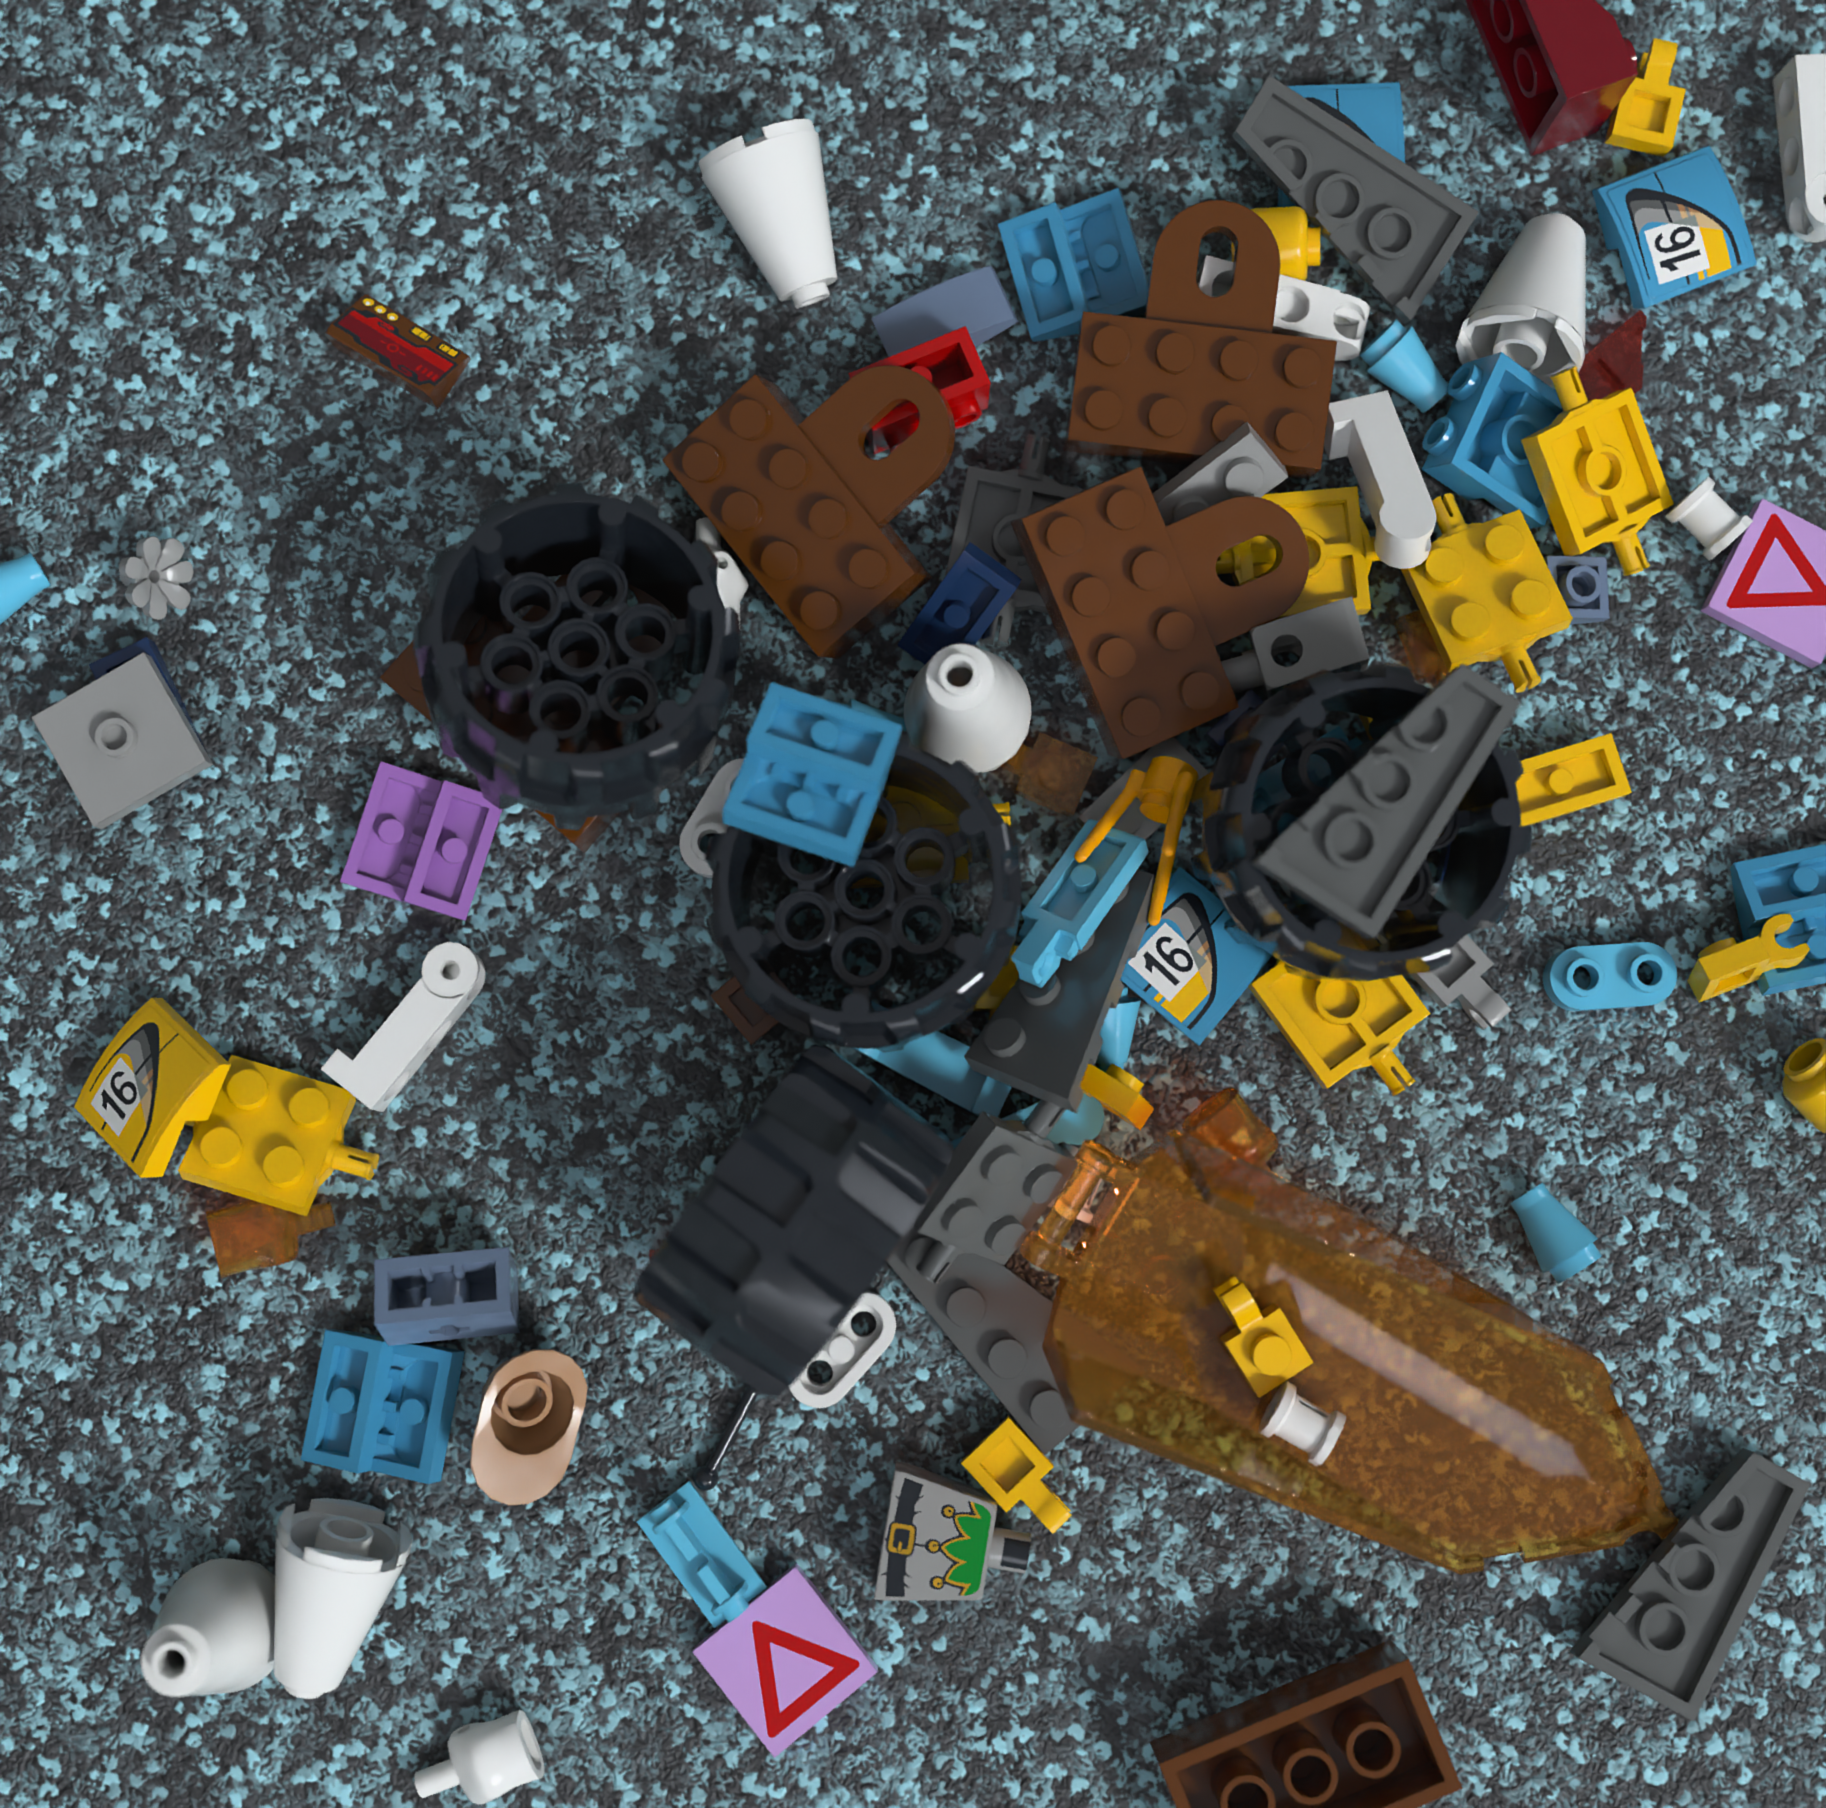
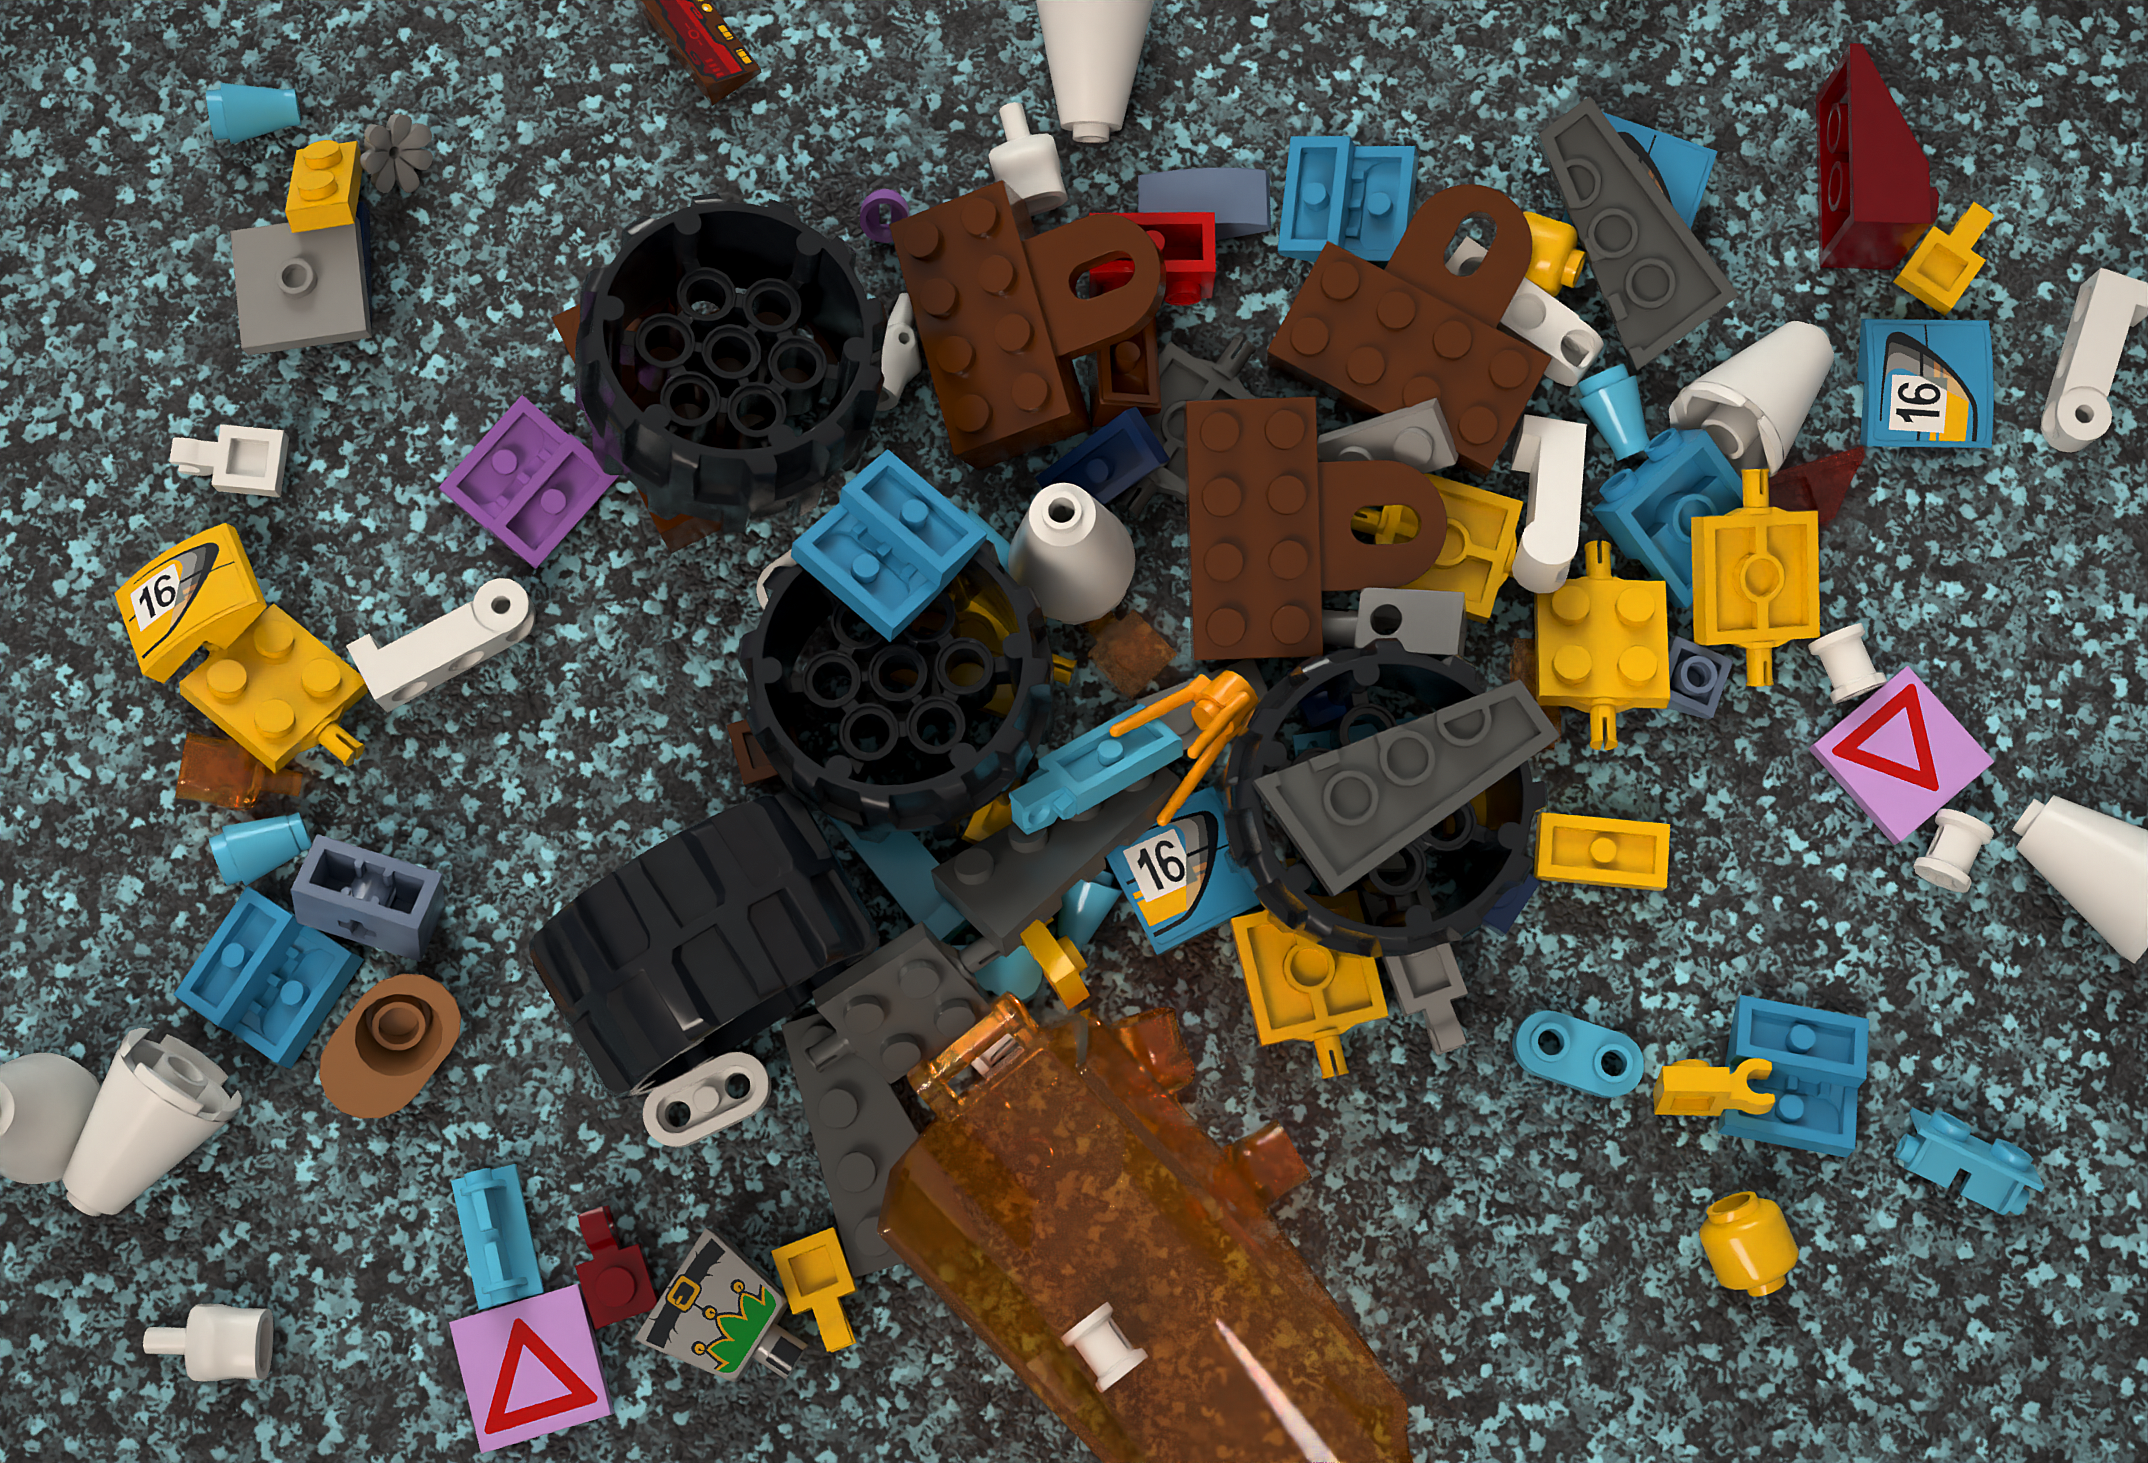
camera: 25 degrees right, 5 degrees down
black hinge [693,1387,758,1491] -> none
yellow plate [1212,1275,1314,1398] -> none
medium azure cone [1510,1182,1602,1284] -> none
none -> white plate [169,424,289,497]
none -> medium azure cone [209,812,312,886]
none -> yellow plate [285,140,363,233]
none -> dark red plate [575,1205,660,1330]
none -> medium lavender hinge [860,188,909,243]
none -> white piece [989,102,1068,216]
none -> reddish brown slope [1087,316,1162,427]
none -> clear orange piece [1186,1118,1312,1221]

